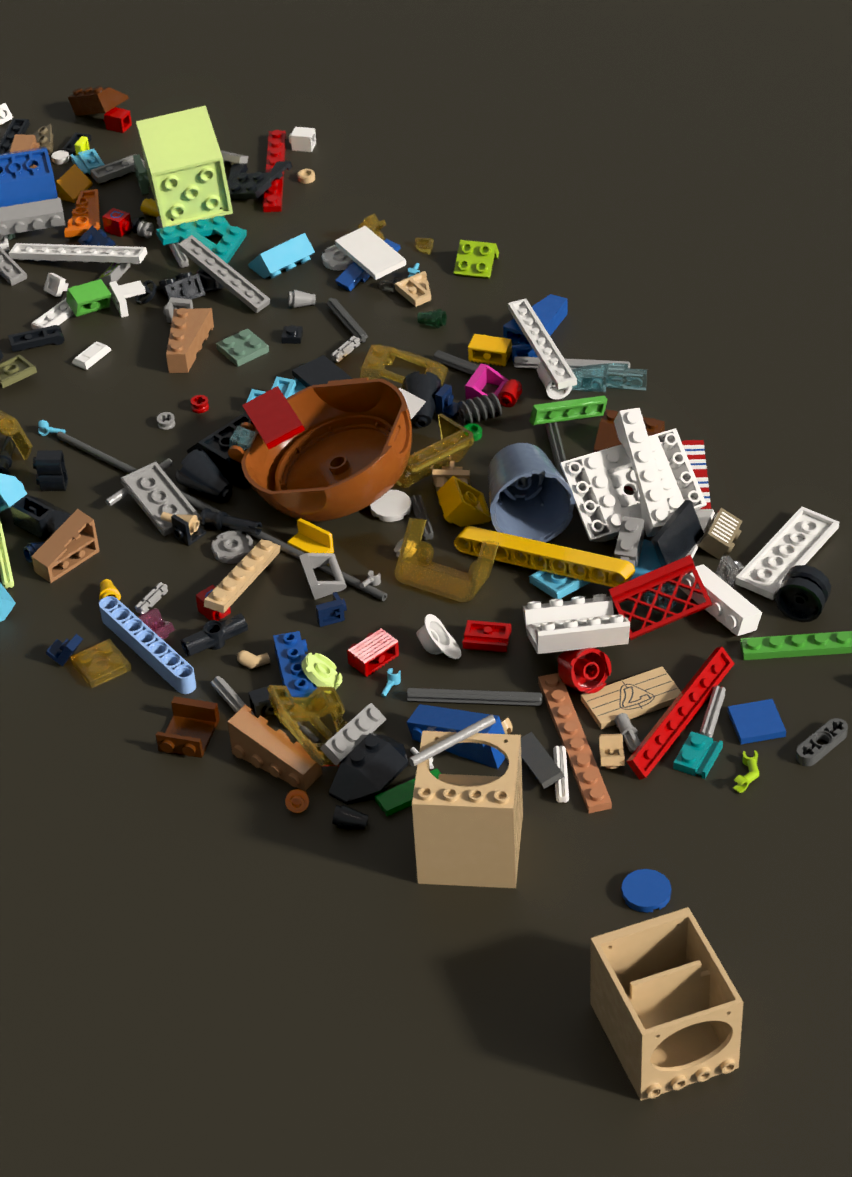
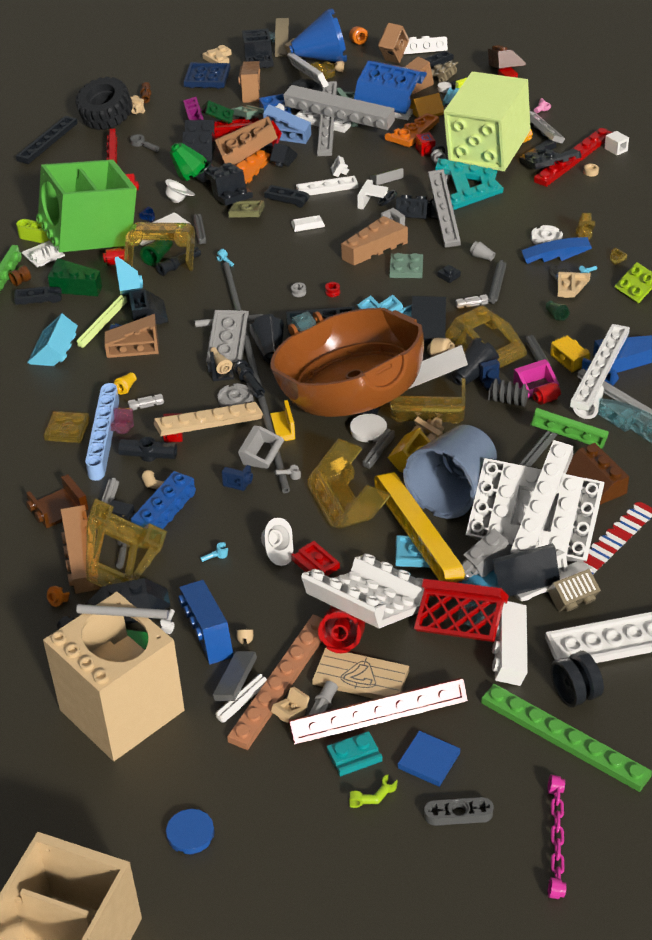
camera: 40 degrees right, 0 degrees up
white plate [9,243,147,264] -> none
black brick [33,450,68,491] -> none
dark blue bracket [46,634,83,667] -> none
bright green brick [66,279,111,317] -> none
dark blue bracket [78,225,116,246] -> none
red tile [242,386,305,449] -> none
medium azure slope [248,233,315,279] -> none
yellowish green tile [301,653,342,692] -> none
light grey plate [320,703,387,765] -> none
white tile [335,226,407,280] -> none
brick [347,628,399,677] -> none
dark grey axle [406,688,542,706] -> none
green tile [462,423,482,442] -> none
light grey axle [700,685,726,738] -> none
clear tile [715,556,744,586] -> none

